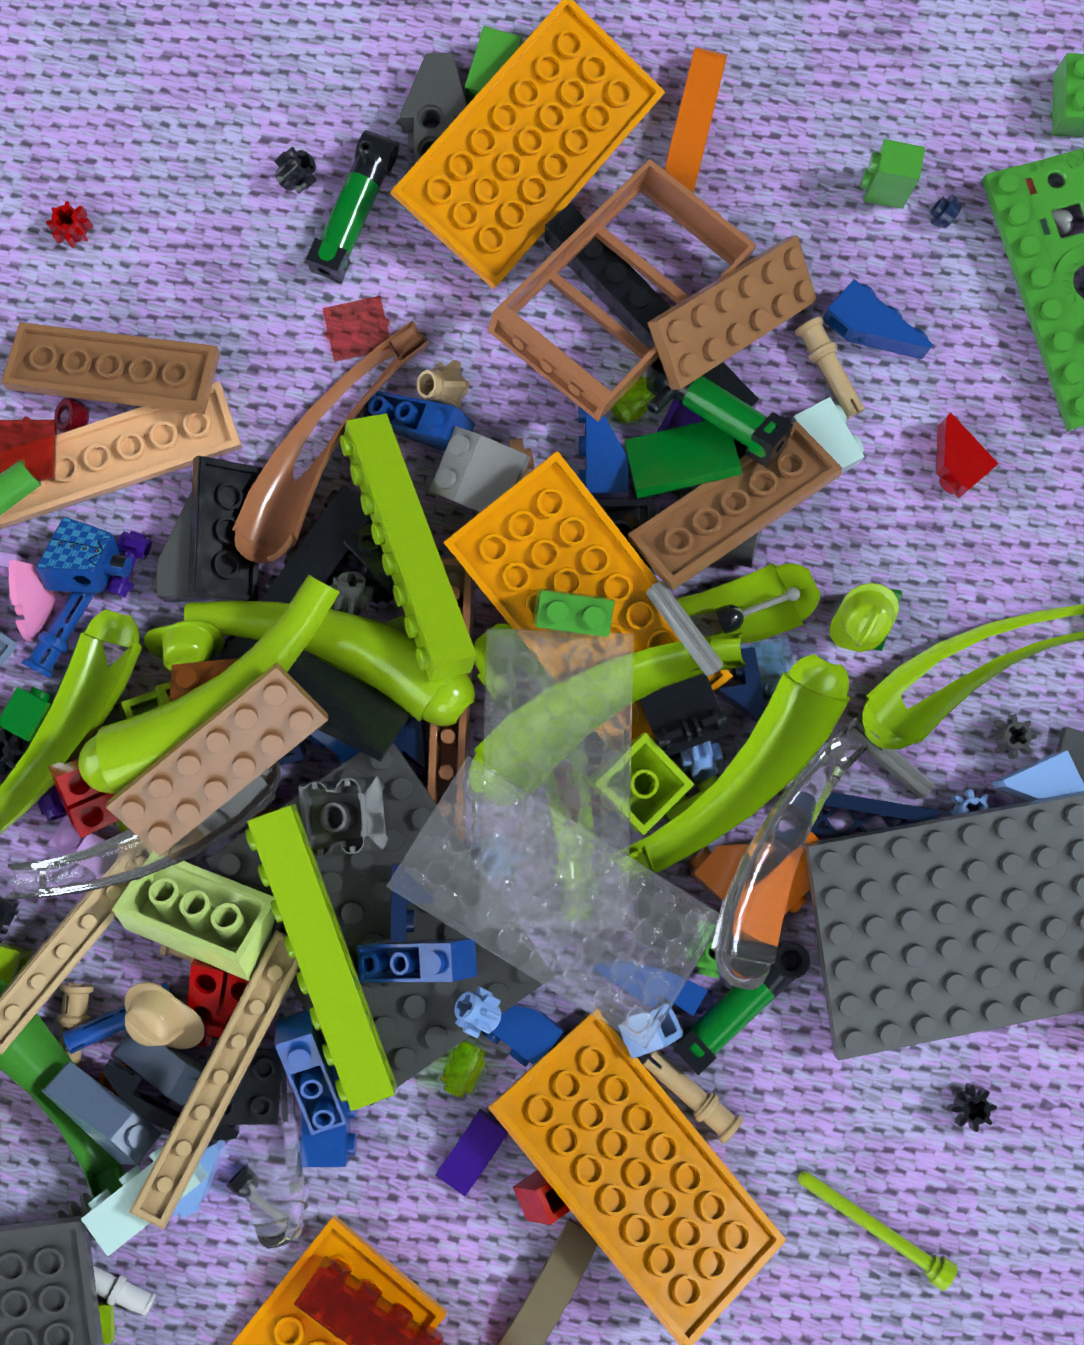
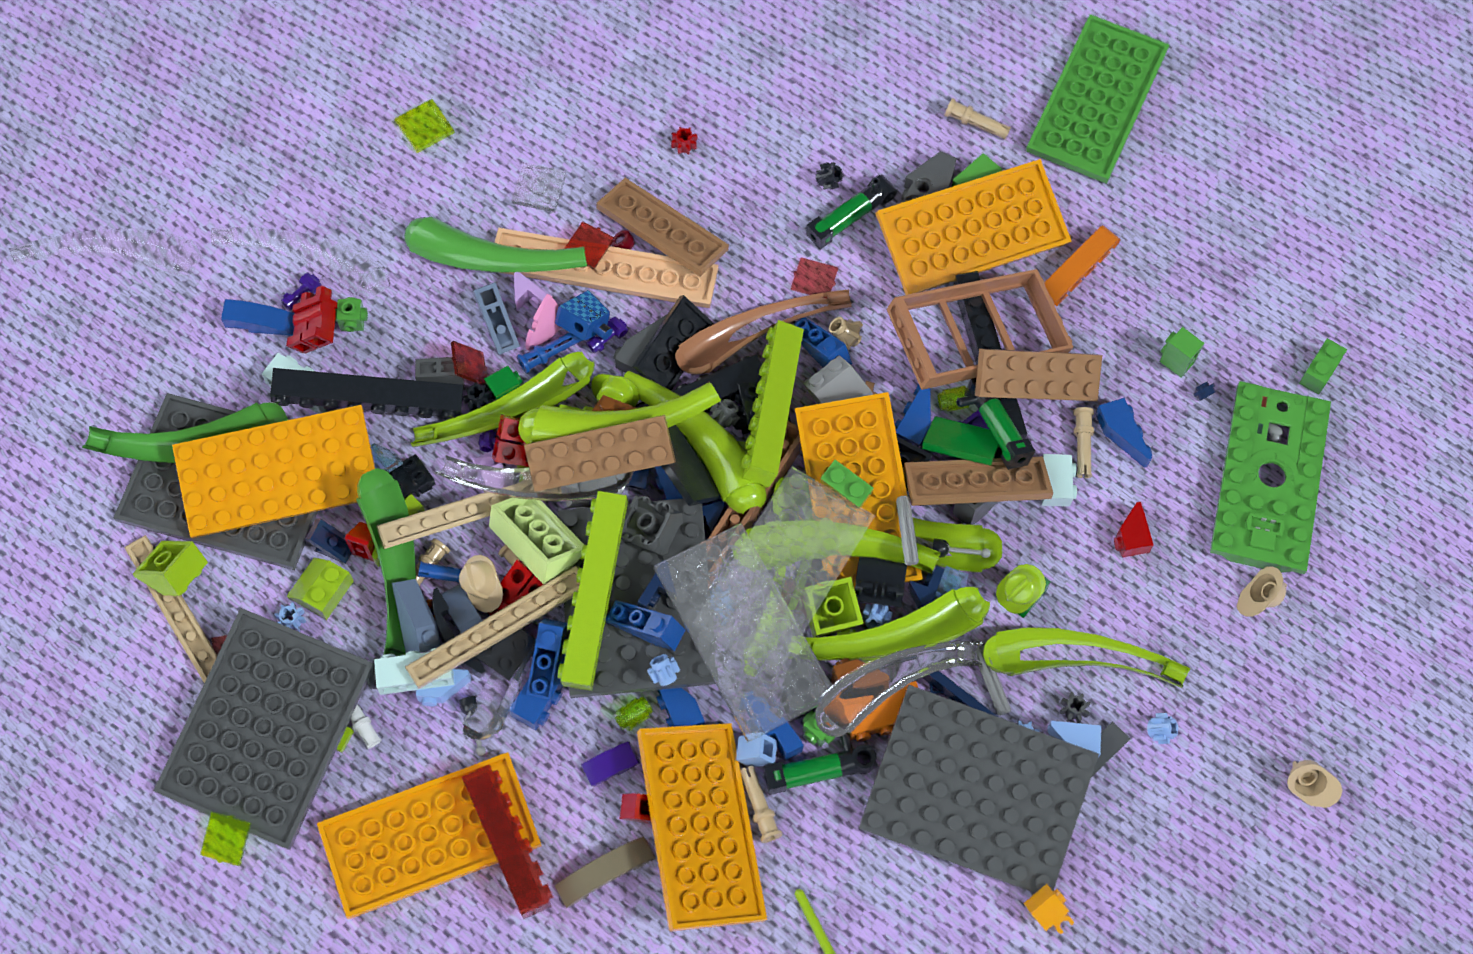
camera: 30 degrees right, 15 degrees down
black gear [947,1083,997,1132] -> none

